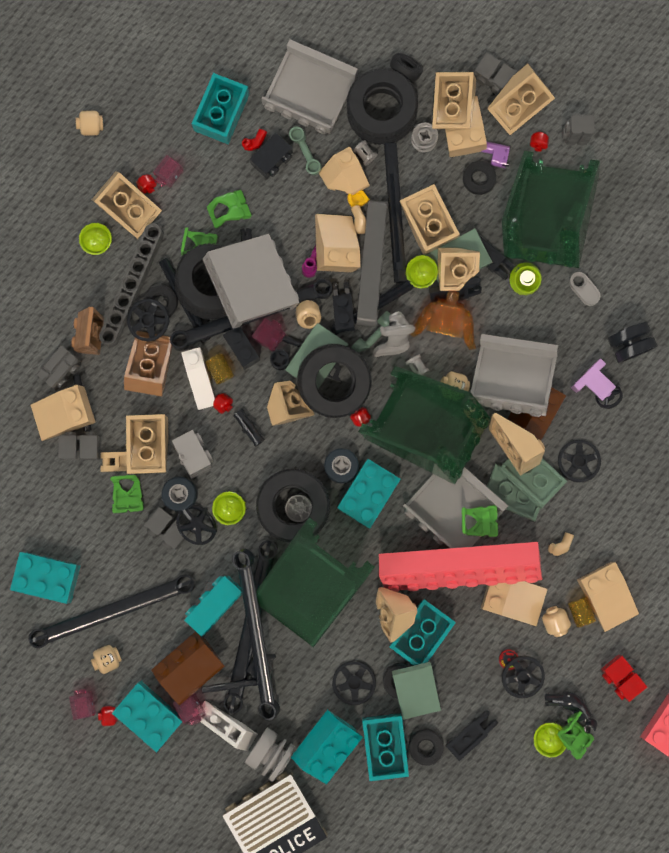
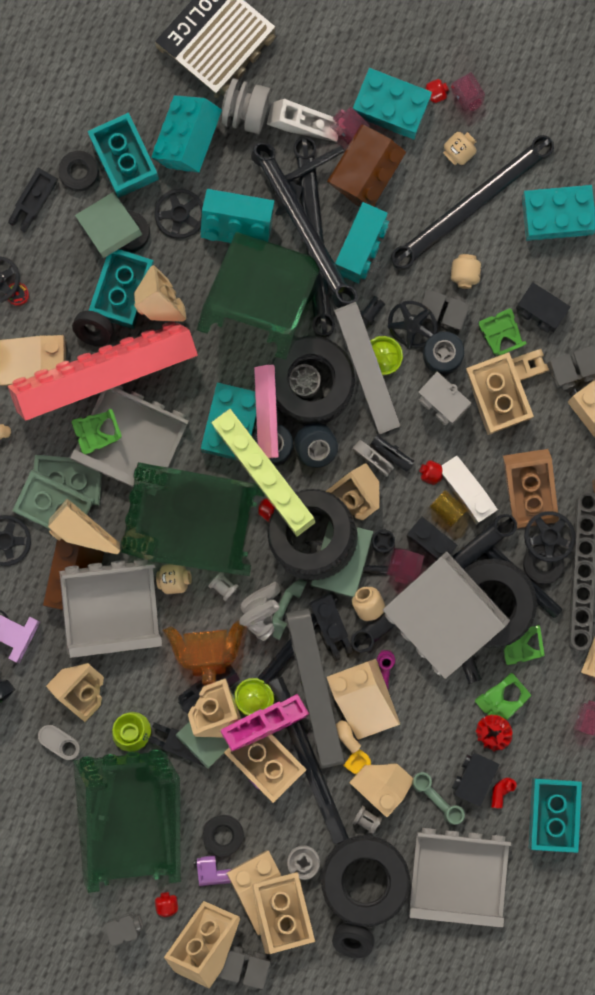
camera: 155 degrees right, 0 degrees up
none -> tan slope [46,663,104,722]
none -> black tyre [72,310,113,346]
none -> teal brick [200,189,275,249]
none -> yellowish green brick [211,409,316,536]
none -> dark pink slope [220,694,309,751]
none -> bright pink tile [254,365,278,459]
none -> black wheel [294,423,338,468]
none -> light grey tile [334,302,400,434]
none -> light grey piece [352,440,394,477]
none -> black pin [360,296,385,329]
none -> tan head [451,254,481,289]
none -> red gear [475,715,513,751]
none -> black brick [516,282,571,333]

